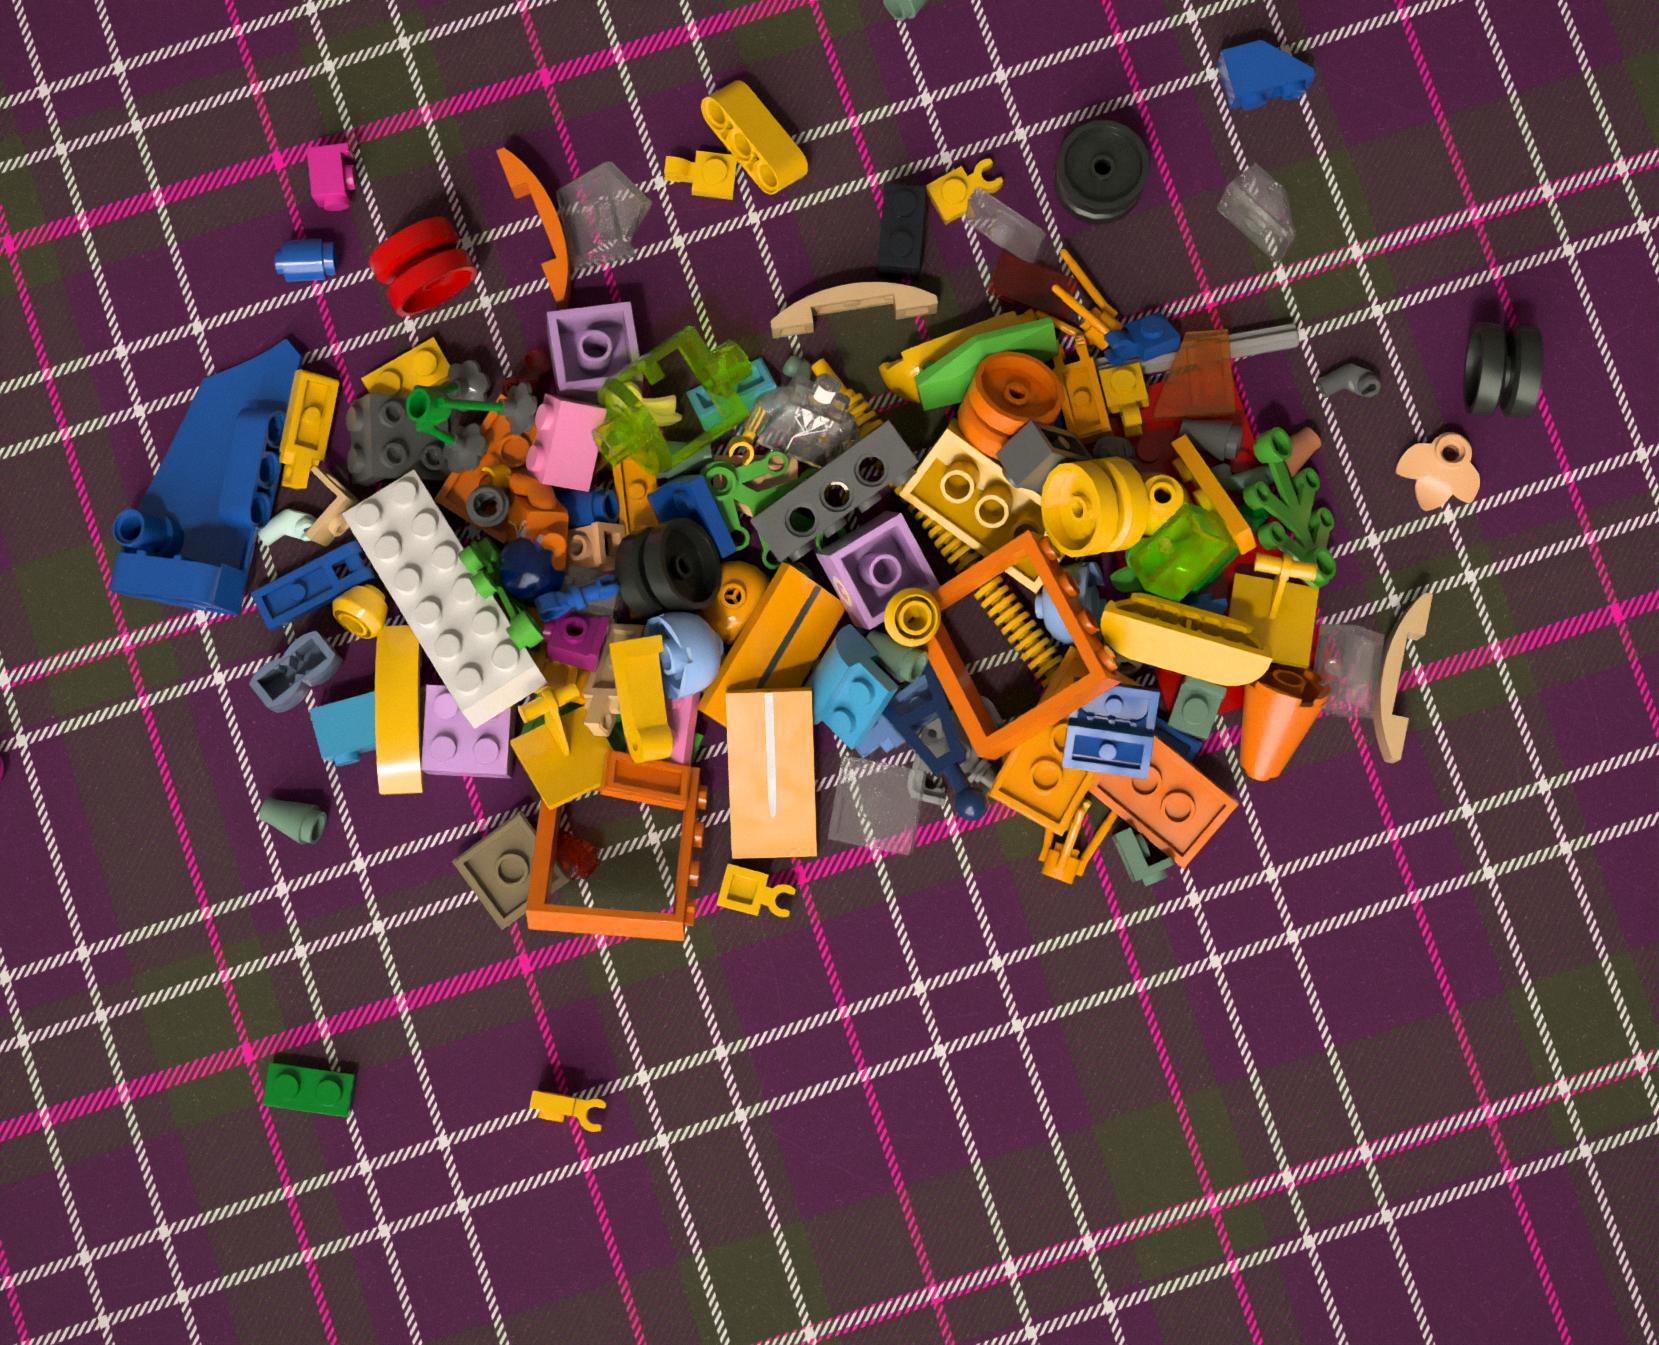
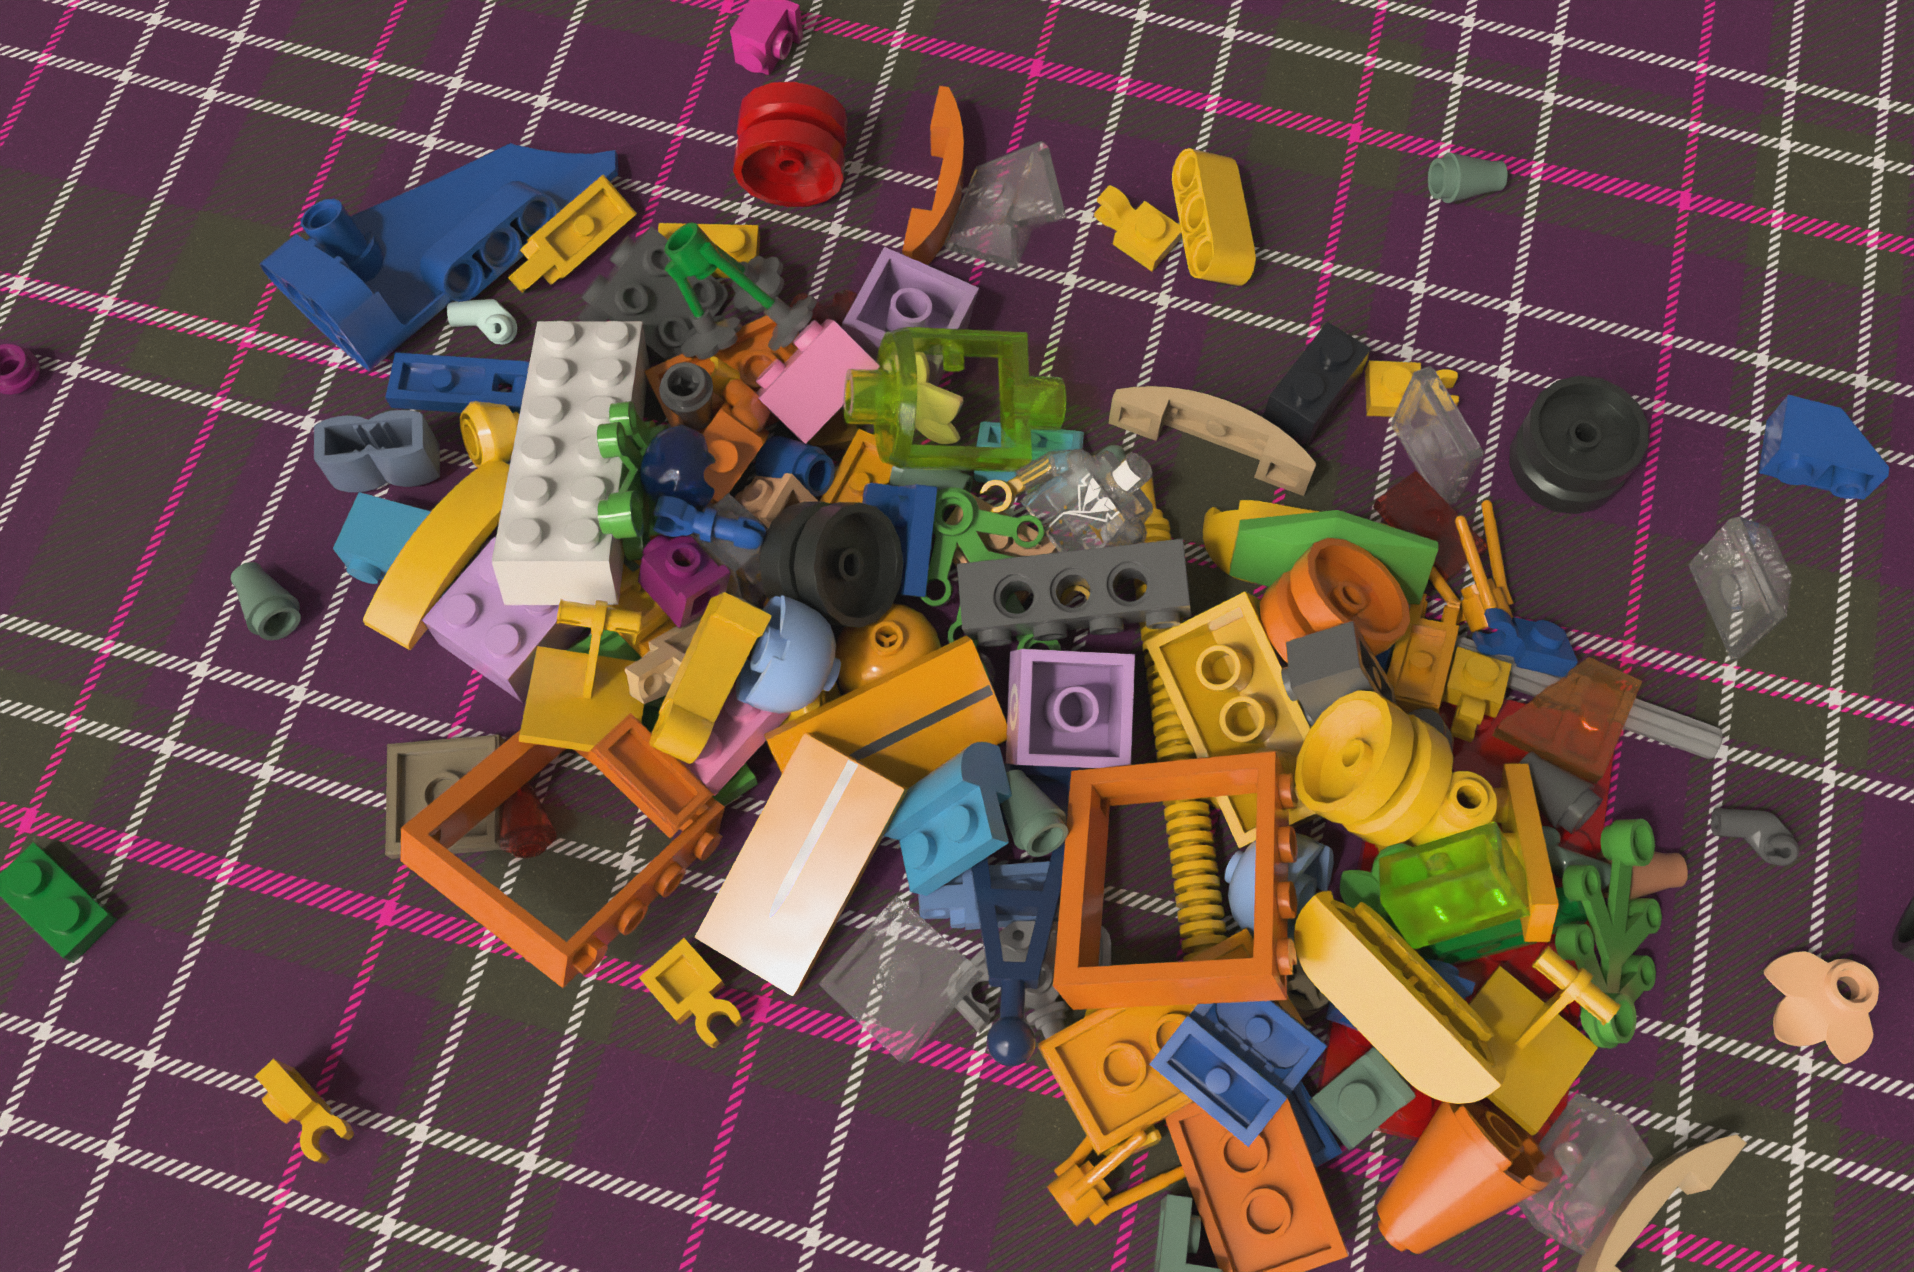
camera: 30 degrees right, 15 degrees down
blue brick [275,238,338,282] -> none
tan bracket [305,465,360,547] -> none
yellow cone [884,588,941,647] -> none

